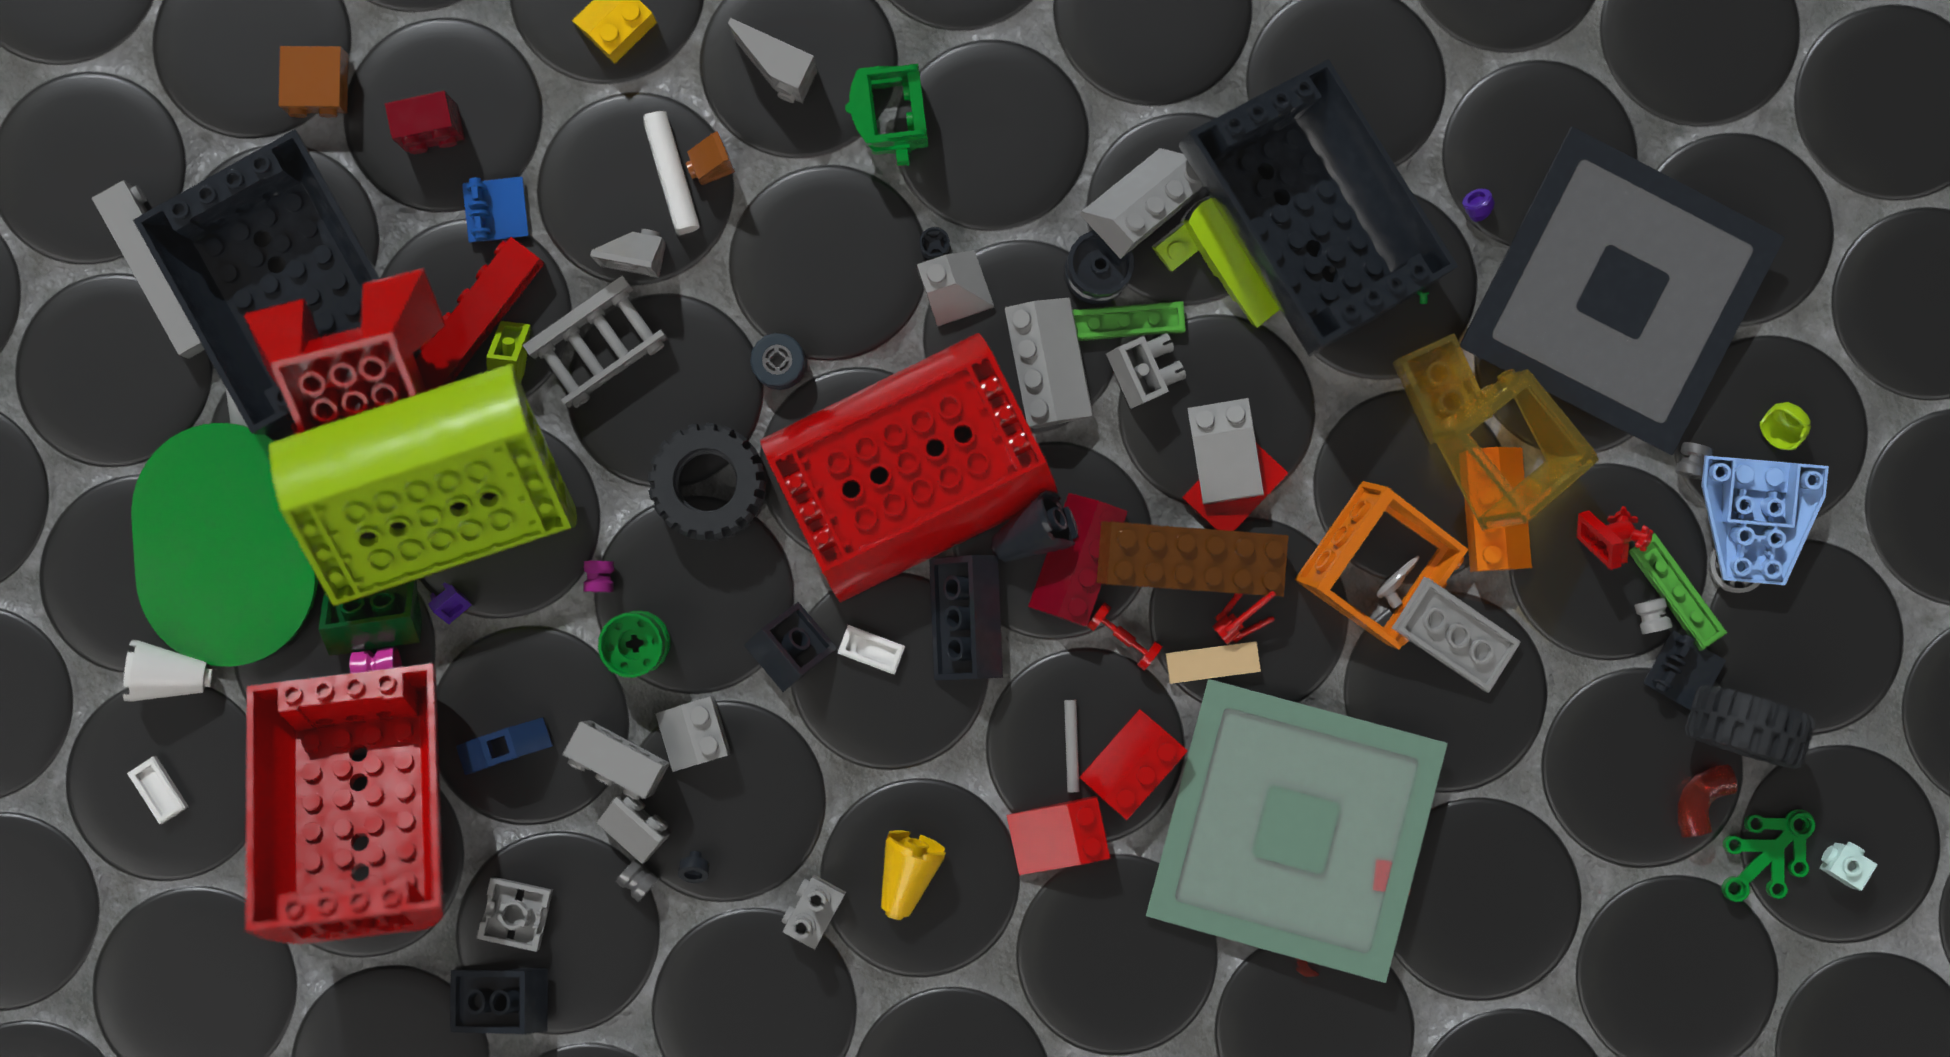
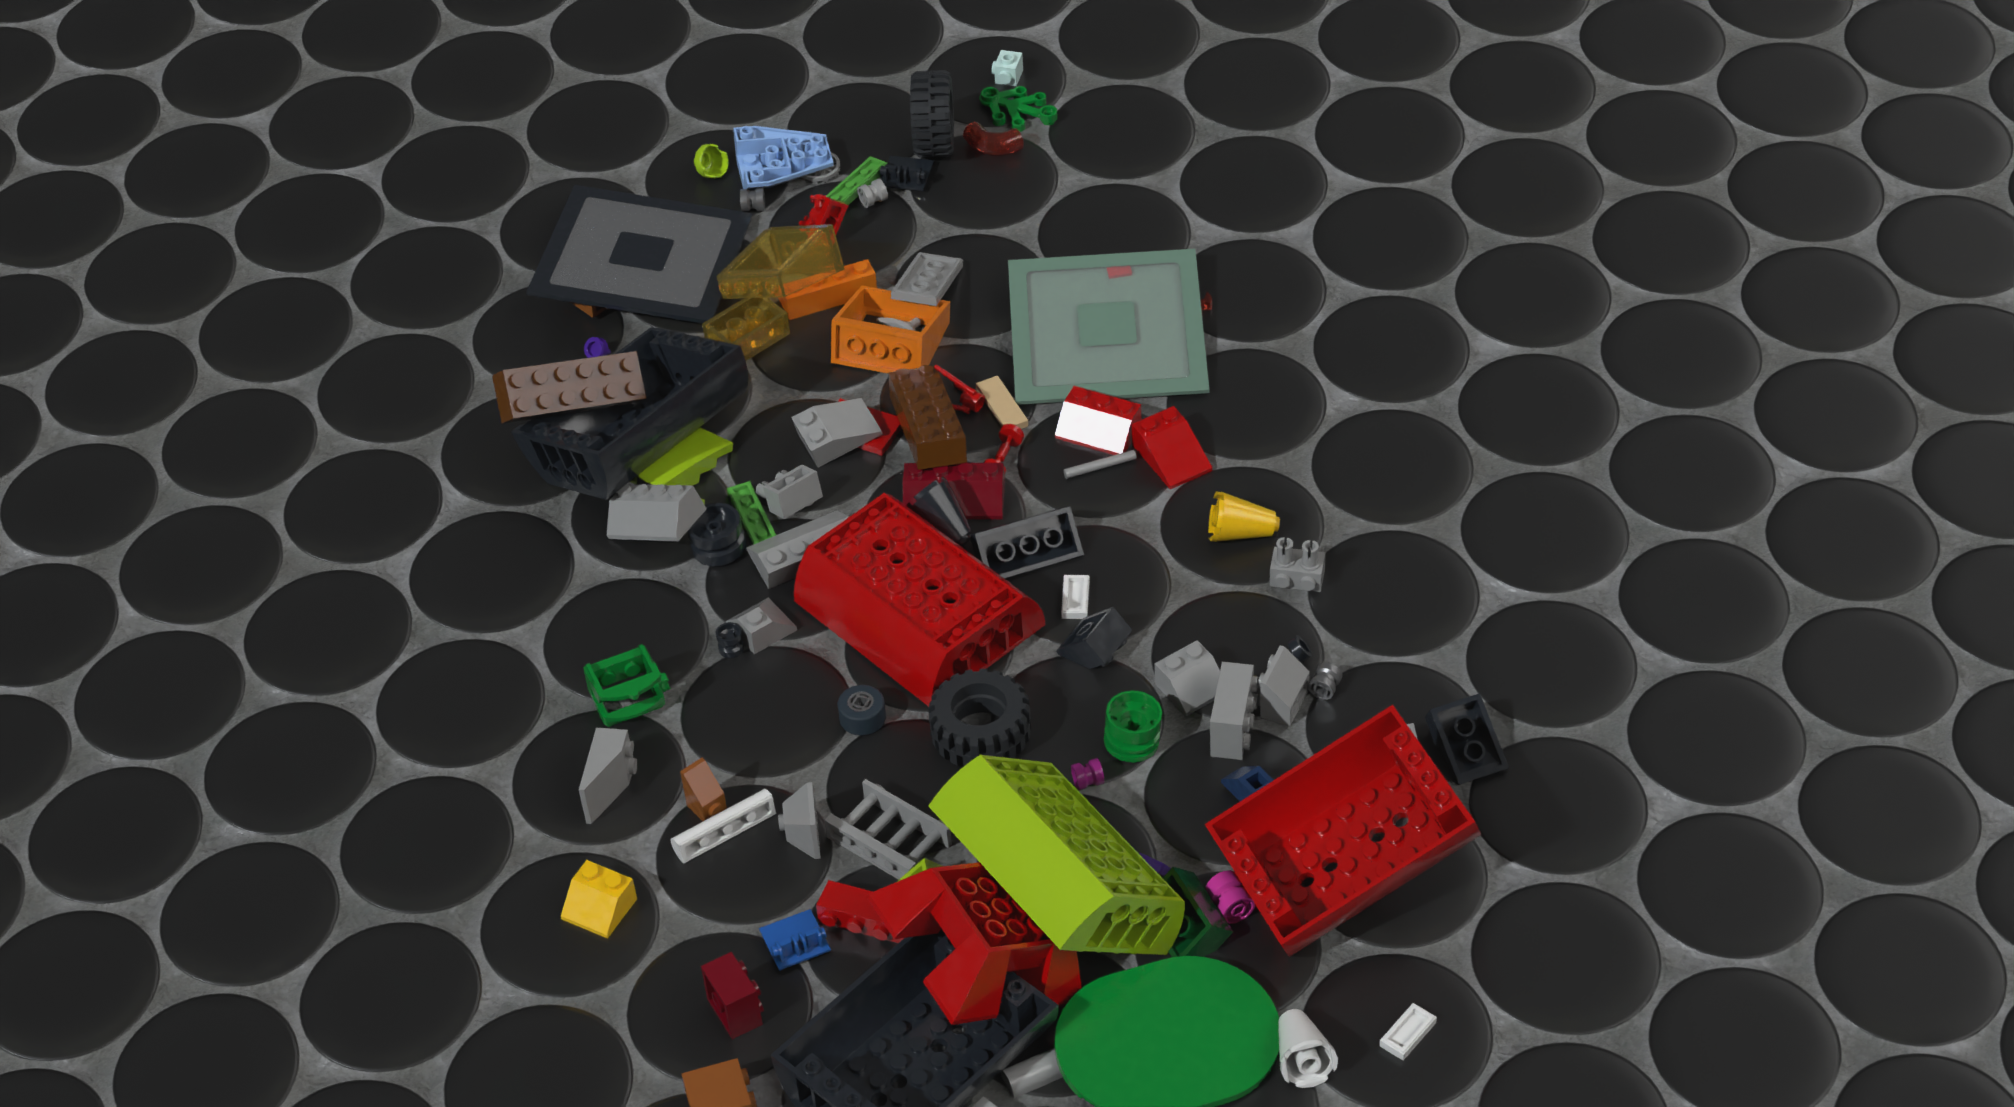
camera: 105 degrees left, 40 degrees down
none -> brick [492,351,646,424]

